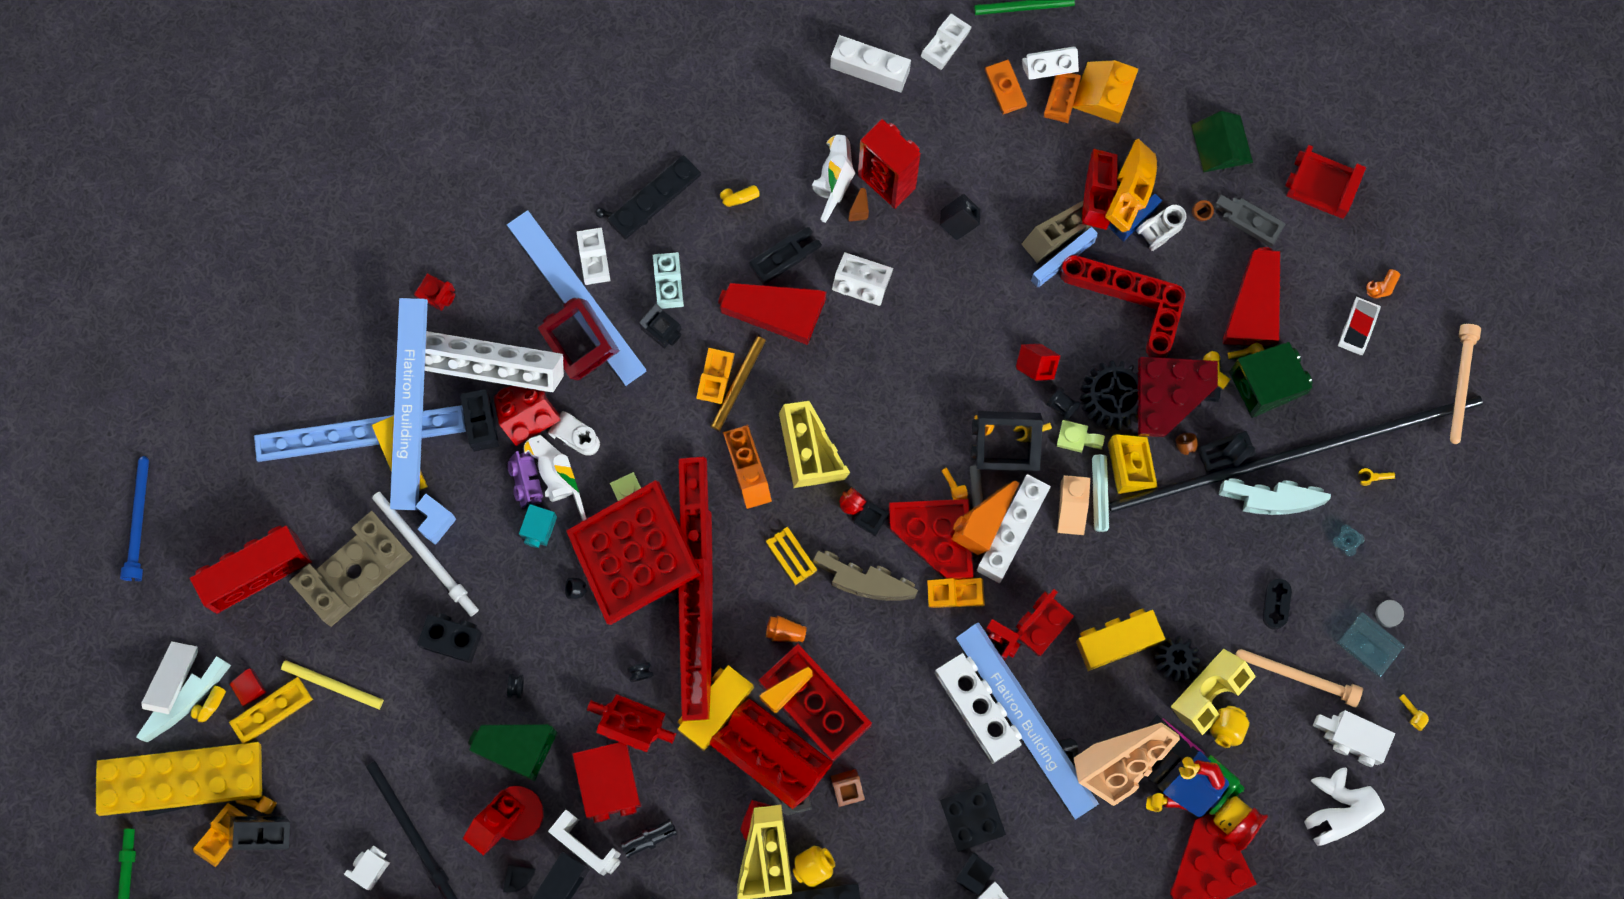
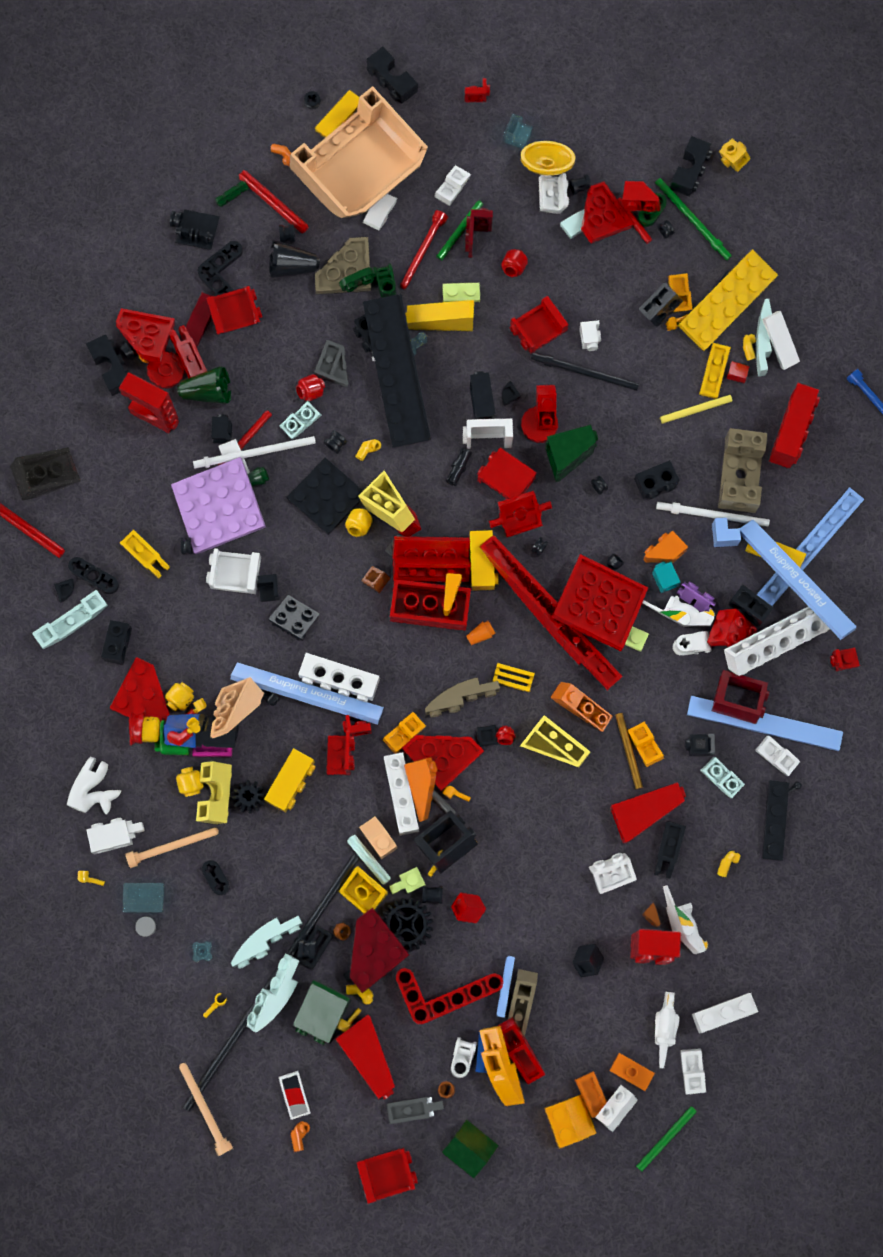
camera: 140 degrees right, 0 degrees up
none -> yellow head [165,682,194,712]
none -> light aqua slope [246,953,299,1032]
none -> orange slope [643,531,688,564]
none -> white animal [655,992,679,1068]

